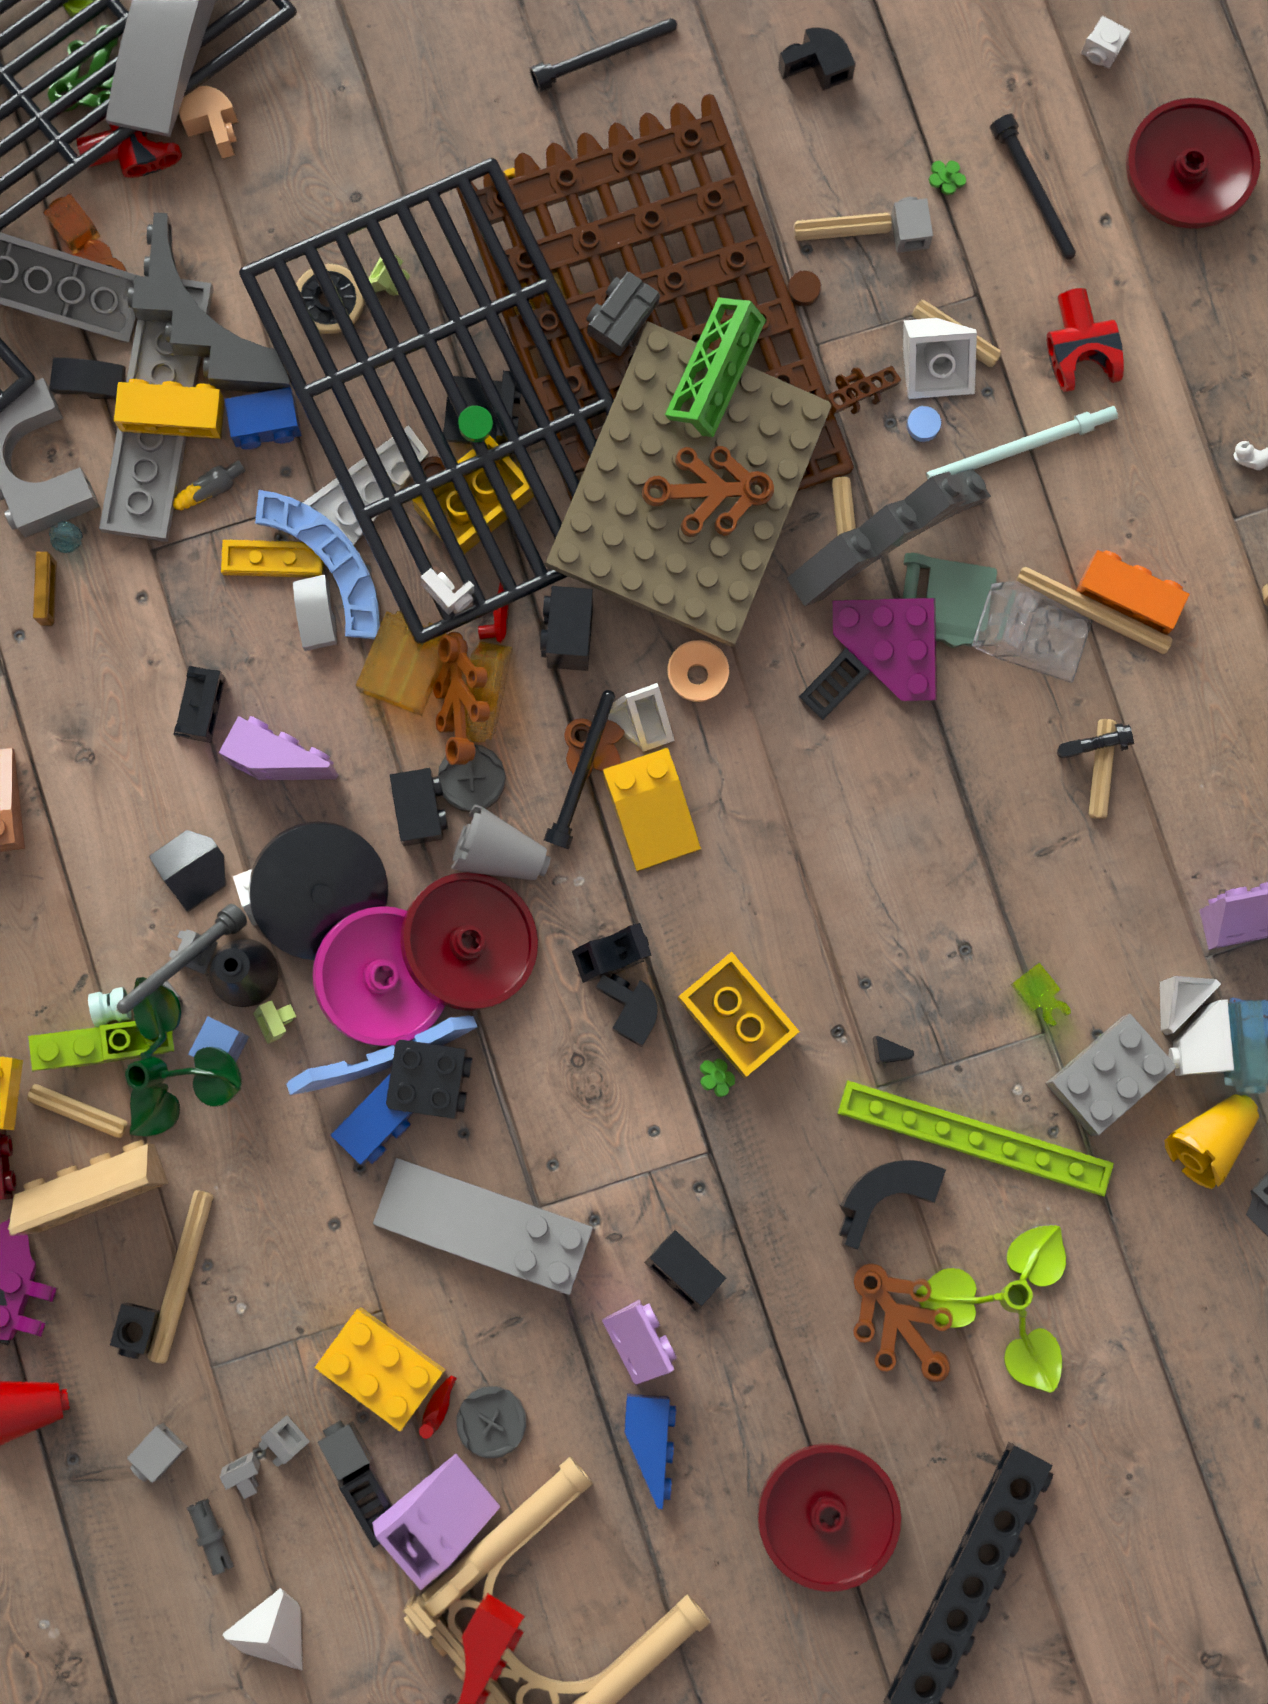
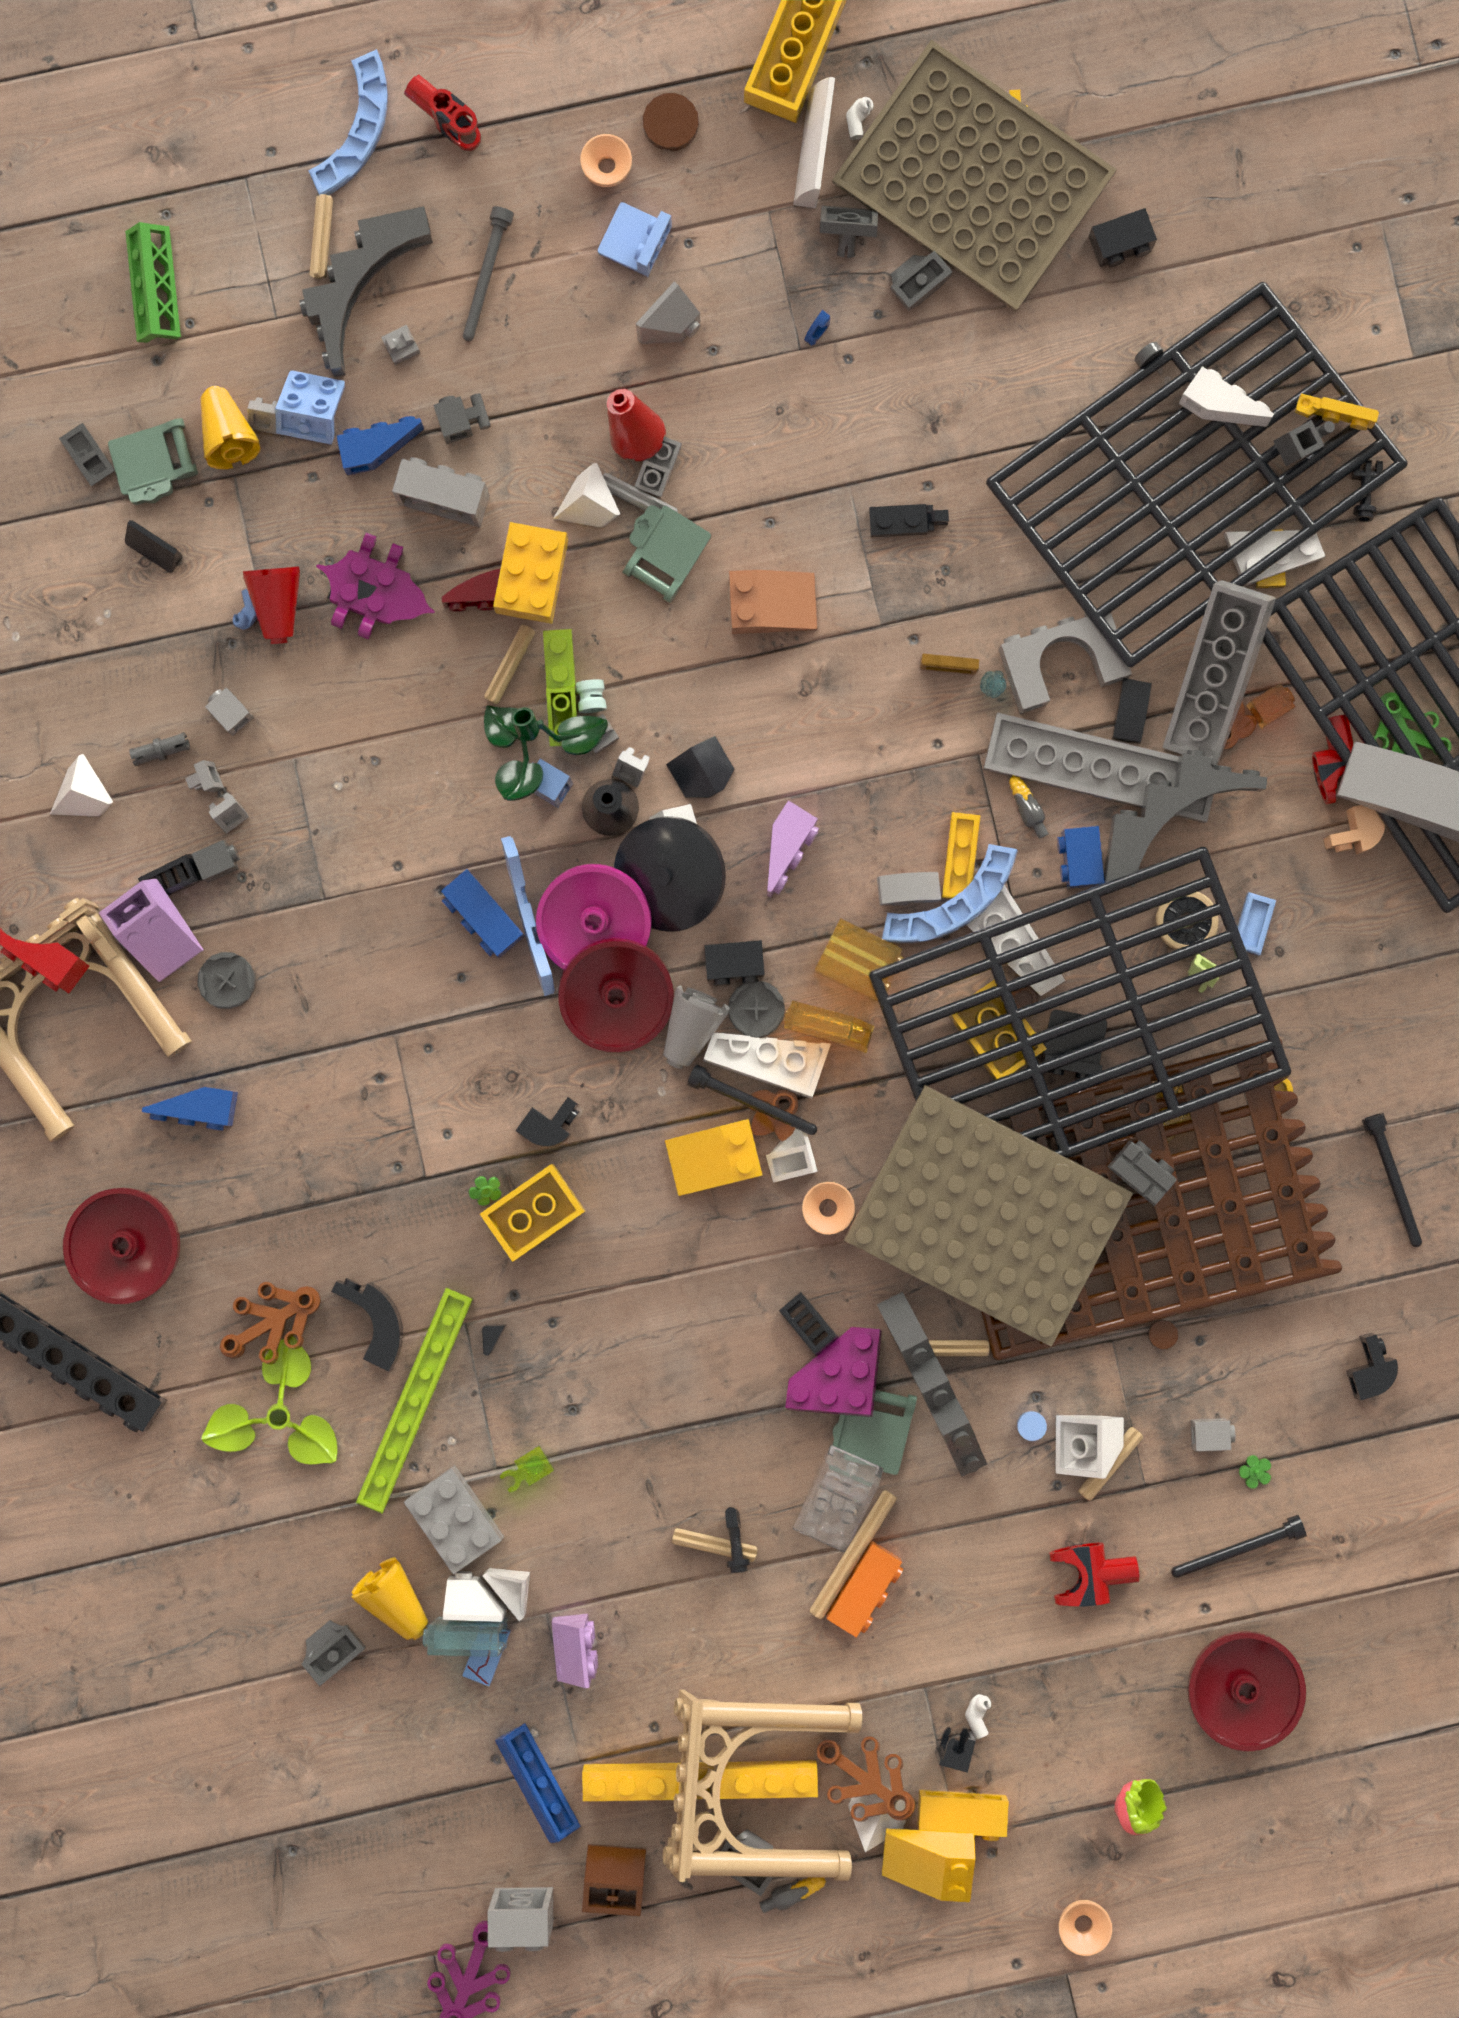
camera: 100 degrees right, 5 degrees up
tan slope [9,1140,168,1236] -> none
black brick [109,1302,160,1359] -> none
yellow brick [114,379,225,439] -> none
dark grey piece [117,904,247,1014] -> none
tan axle [147,1190,213,1364] -> none
black hinge [173,666,226,743] -> none
yellowish green tile [253,1000,296,1044] -> none
yellow brick [314,1307,446,1432] -> none
light grey slope [373,1158,593,1295] -> none
black bracket [386,1040,473,1119] -> none
red bar [419,1375,457,1439] -> none
white bracket [421,568,474,615] -> none
dark orange plant [433,632,490,765] -> none
green tile [458,406,493,442] -> none
red bar [478,583,509,643] -> none
black brick [540,586,593,671] -> none
black brick [572,923,652,983] -> none
lavender slope [602,1300,677,1385] -> none
dark orange plant [642,446,774,537] -> none
black hinge [644,1230,726,1310] -> none
bright green fence [665,297,766,437] -> none
tan axle [794,213,892,241] -> none
reddish brown piece [824,366,902,415] -> none
light aqua bar [926,406,1118,479] -> none
white bracket [1081,16,1131,69] -> none
none -> medium blue arm [232,589,257,630]
none -> white wing [703,1033,831,1099]
none -> light blue tile [1231,892,1276,956]

